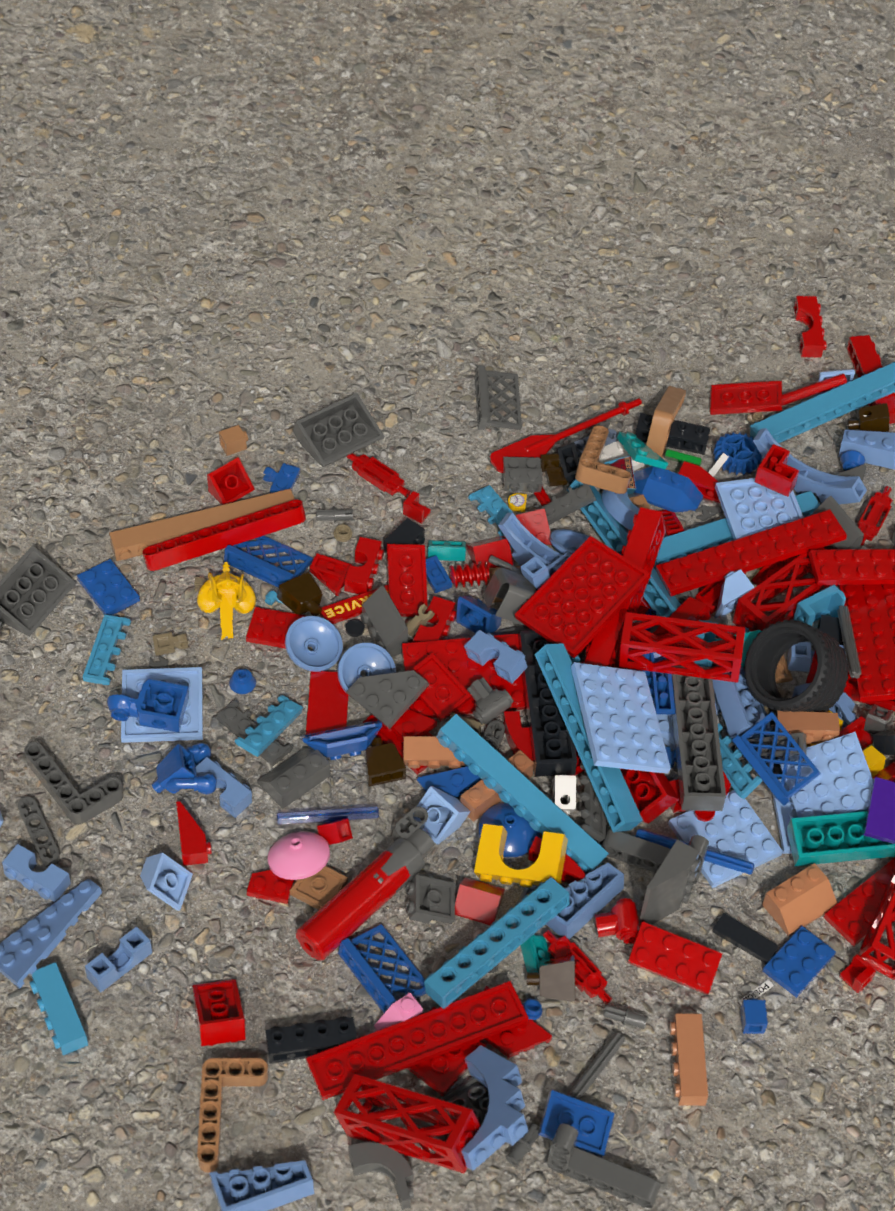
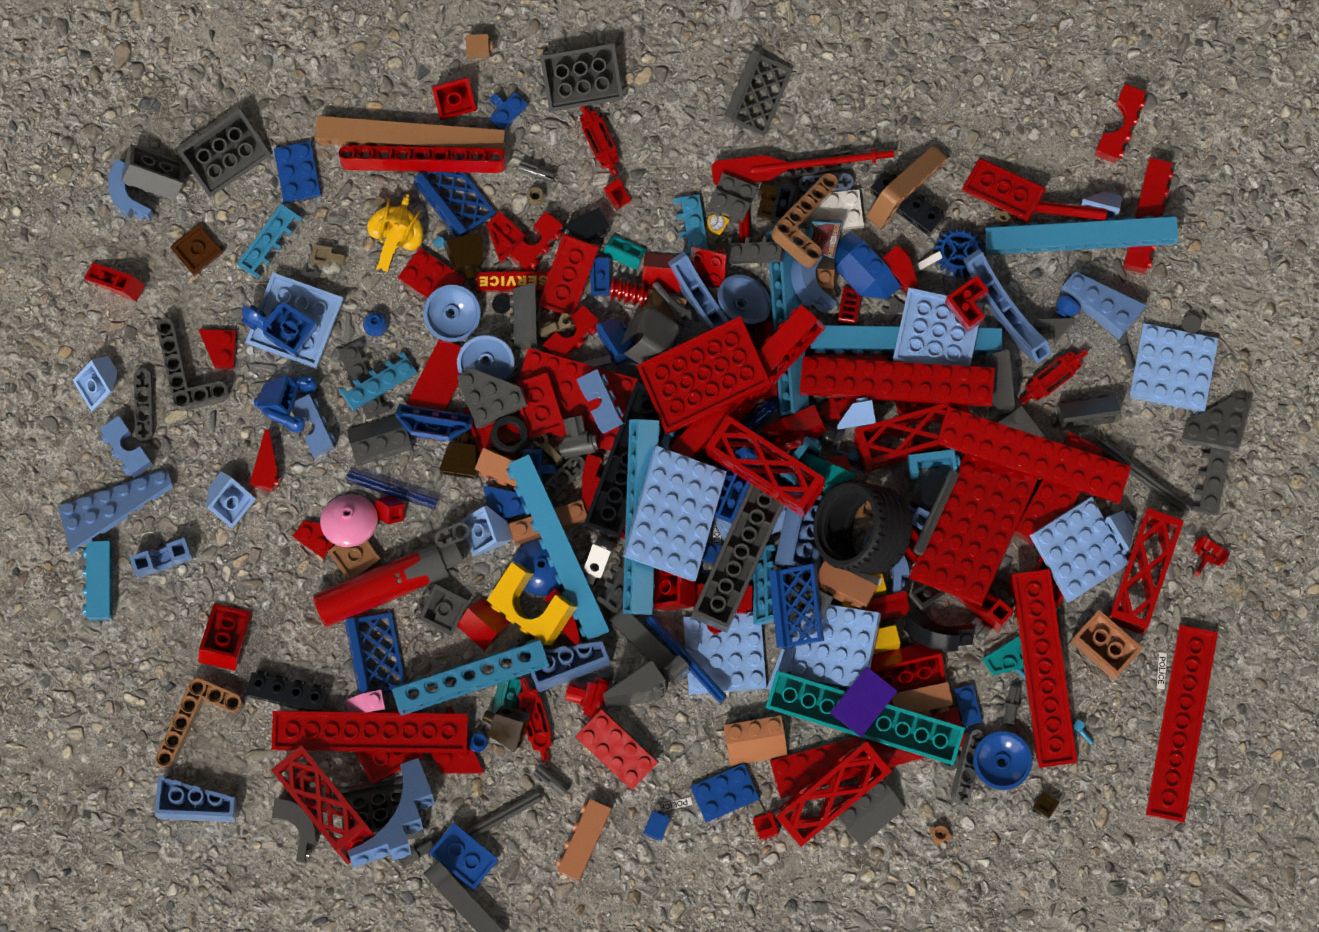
camera: 30 degrees right, 25 degrees up
medium blue arch [521,552,571,590] -> none
teal wing [617,432,668,470] -> none
green tile [665,449,702,467] -> none
black tile [712,913,779,964] -> none
dark brown torso [848,403,890,432] -> none
none -> reddish brown tile [170,224,224,277]
none -> red wing [199,329,237,369]
none -> black tyre [490,416,528,454]

